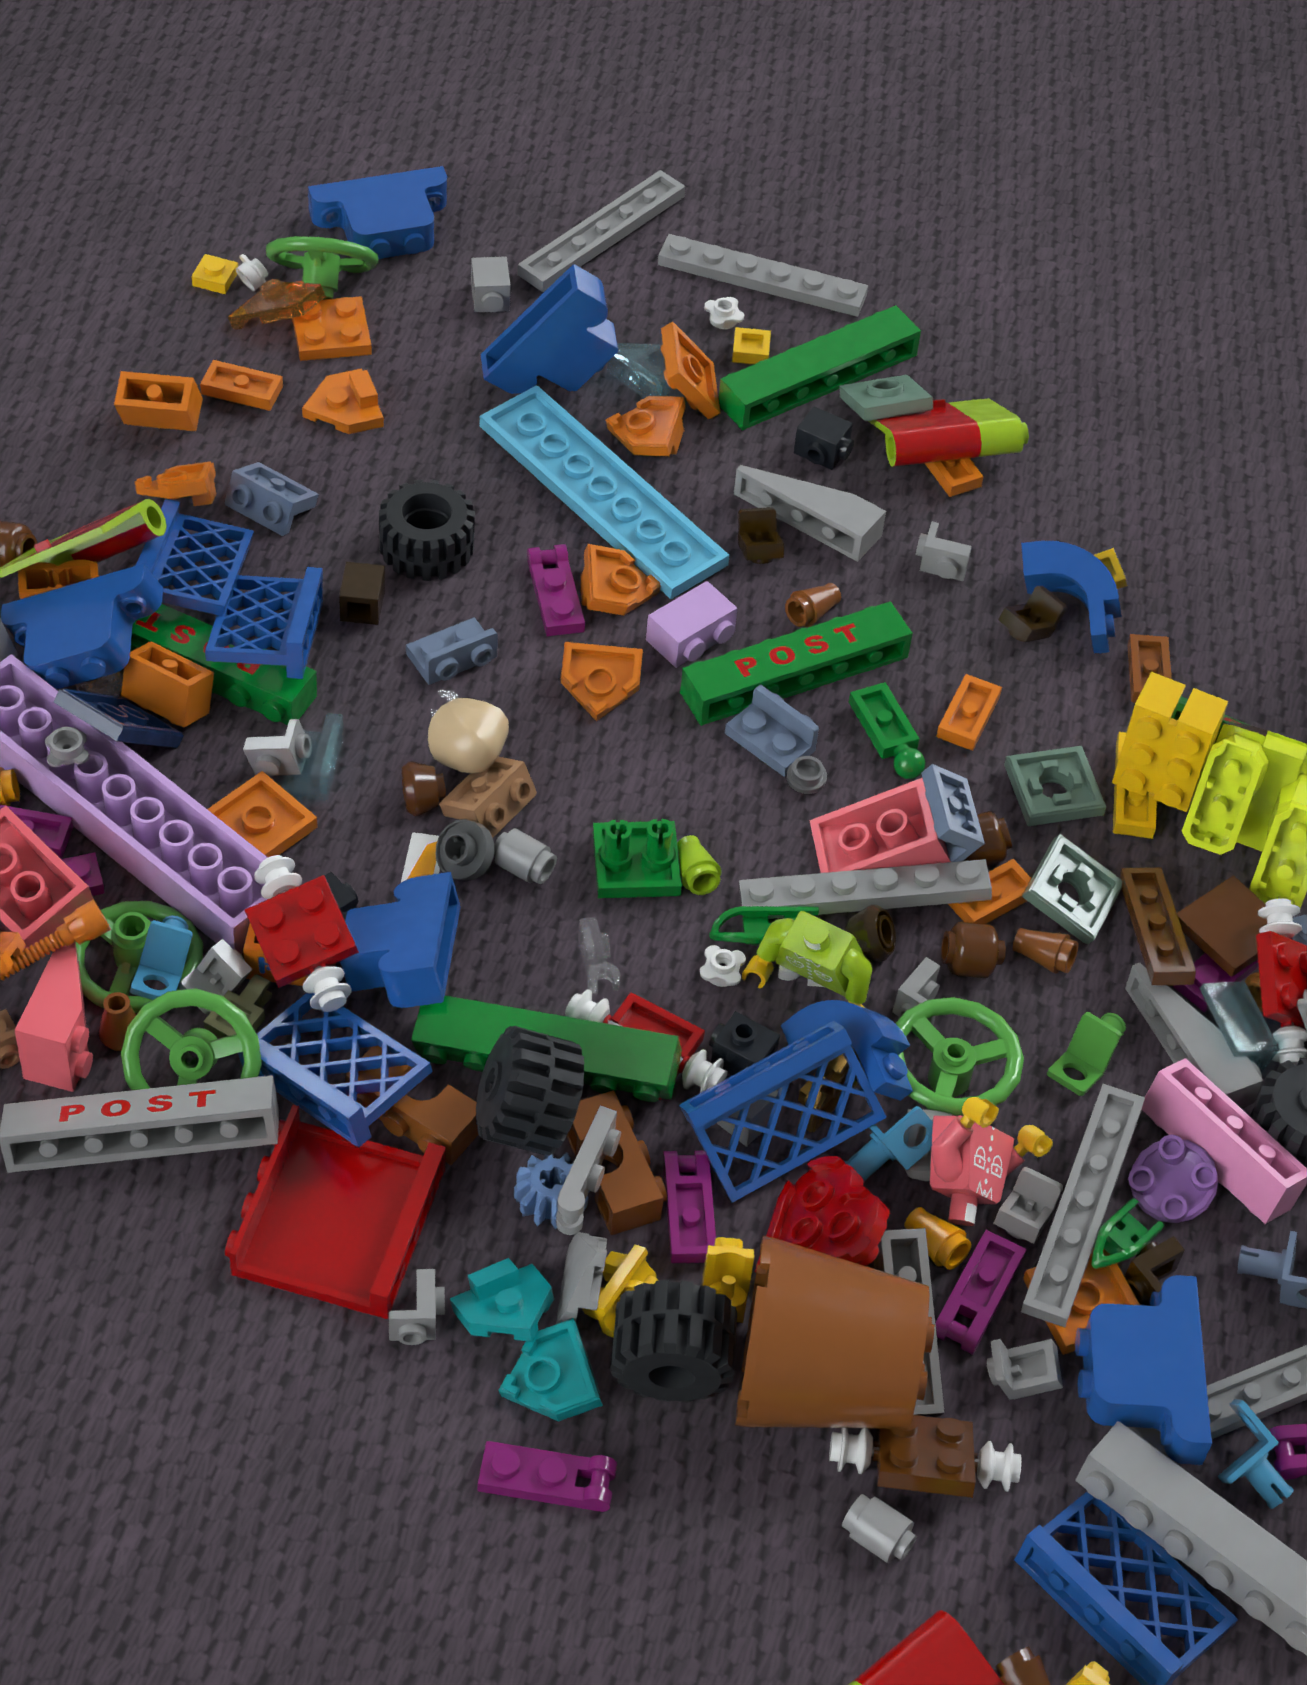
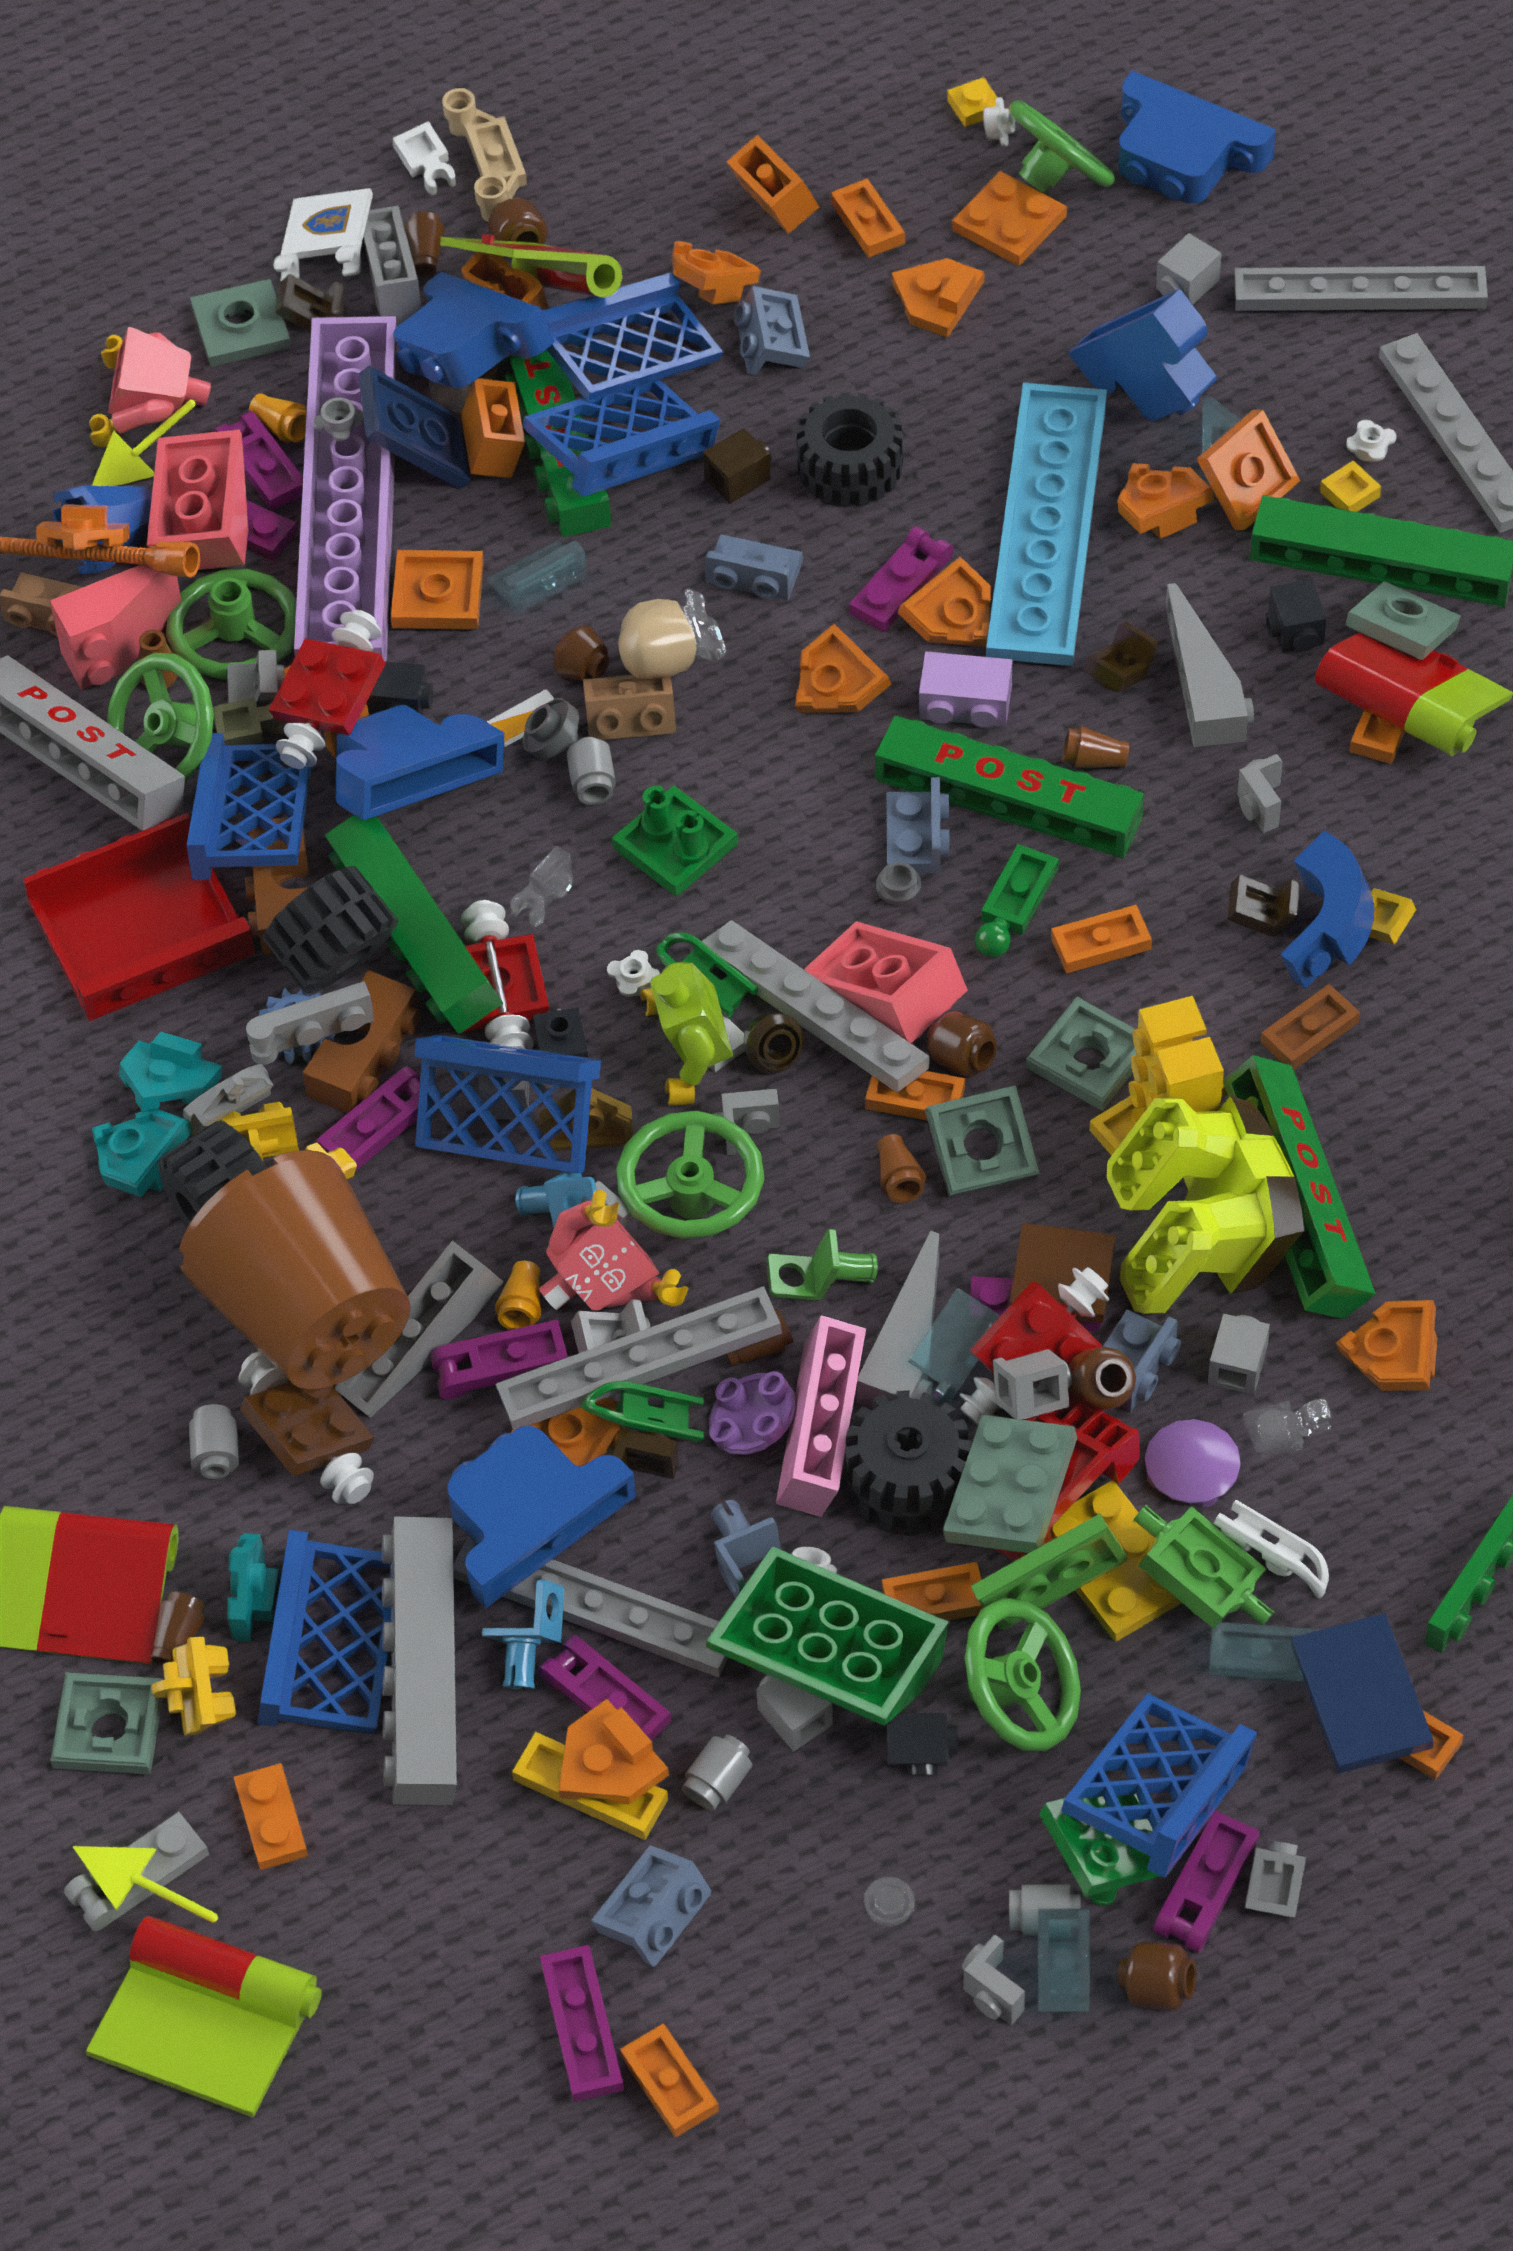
camera: 55 degrees right, 5 degrees up
dark azure bracket [130,915,193,1000] -> none
clear orange wing [228,279,326,330] -> none
light grey bracket [243,719,312,776] -> none
light grey bracket [389,1269,445,1345] -> none
magenta plate [477,1441,617,1512] -> none
lime cone [677,835,721,895] -> none
red plate [755,1156,890,1272] -> none
blue arch [781,1000,913,1101] -> none
sand blue bracket [921,764,985,862] -> none
reddish brown head [941,922,1006,978] -> none
light grey bracket [987,1339,1063,1399] -> none
reddish brown plate [1120,867,1196,986] -> none
none -> teal plate [227,1533,281,1642]

